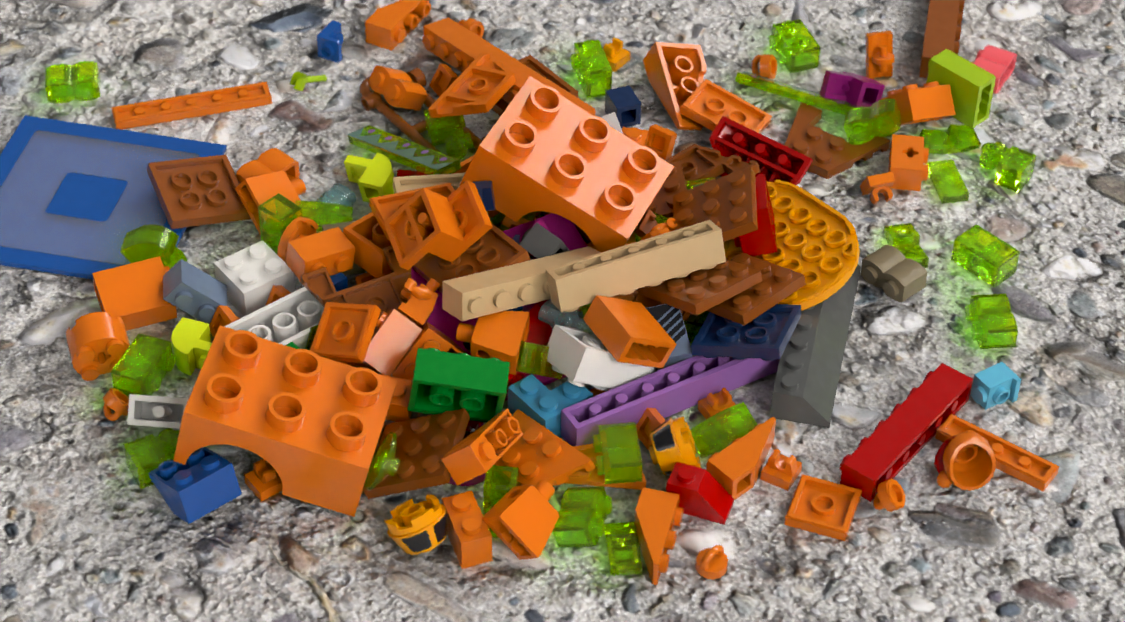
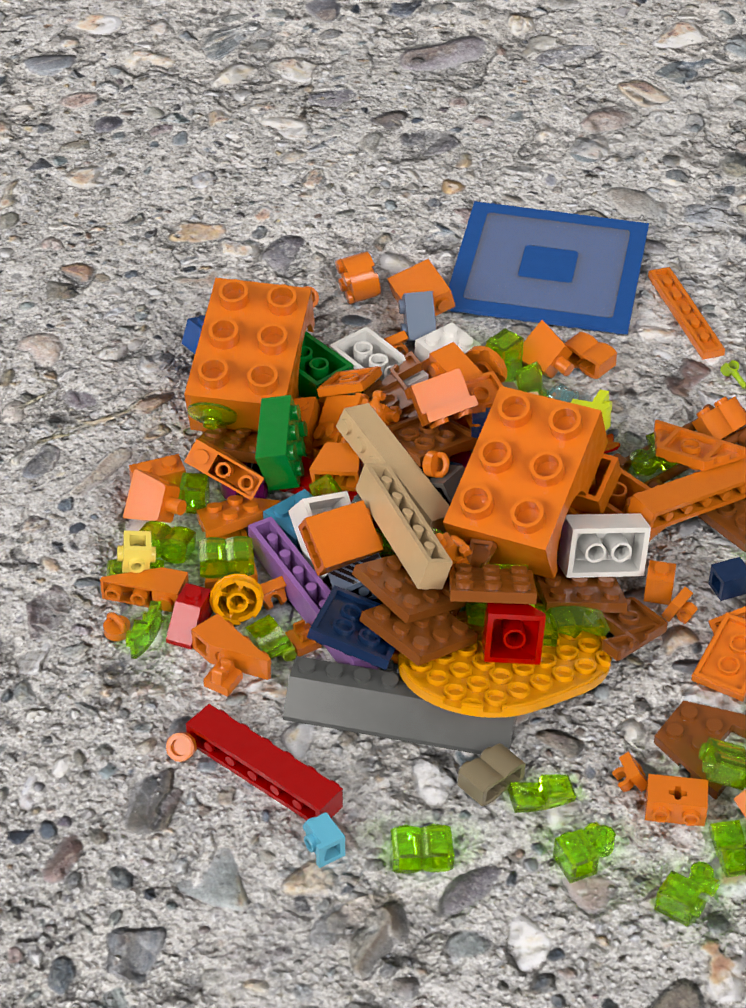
camera: 90 degrees right, 0 degrees up
clear neon green brick [45,61,101,104] -> none
clear neon green brick [111,333,175,397] -> none
clear neon green brick [120,224,188,269] -> none
dark orange plate [147,154,251,229] -> none
neon yellow brick [171,317,212,376] -> none
clear neon green tile [348,125,461,175] -> none
light orange cone [385,494,448,555] -> none
red wedge [709,116,813,185] -> none
orange tile [784,474,862,541] -> none
clear neon green tile [927,160,969,204] -> none
orange piece [934,431,996,490] -> none
orange tile [935,414,1059,492] -> none
clear neon green brick [951,224,1020,288] -> none
none -> light yellow brick [117,530,156,573]
none -> clear neon green slope [126,601,163,659]
none -> orange tile [422,450,450,478]
none -> clear neon green brick [553,822,616,884]

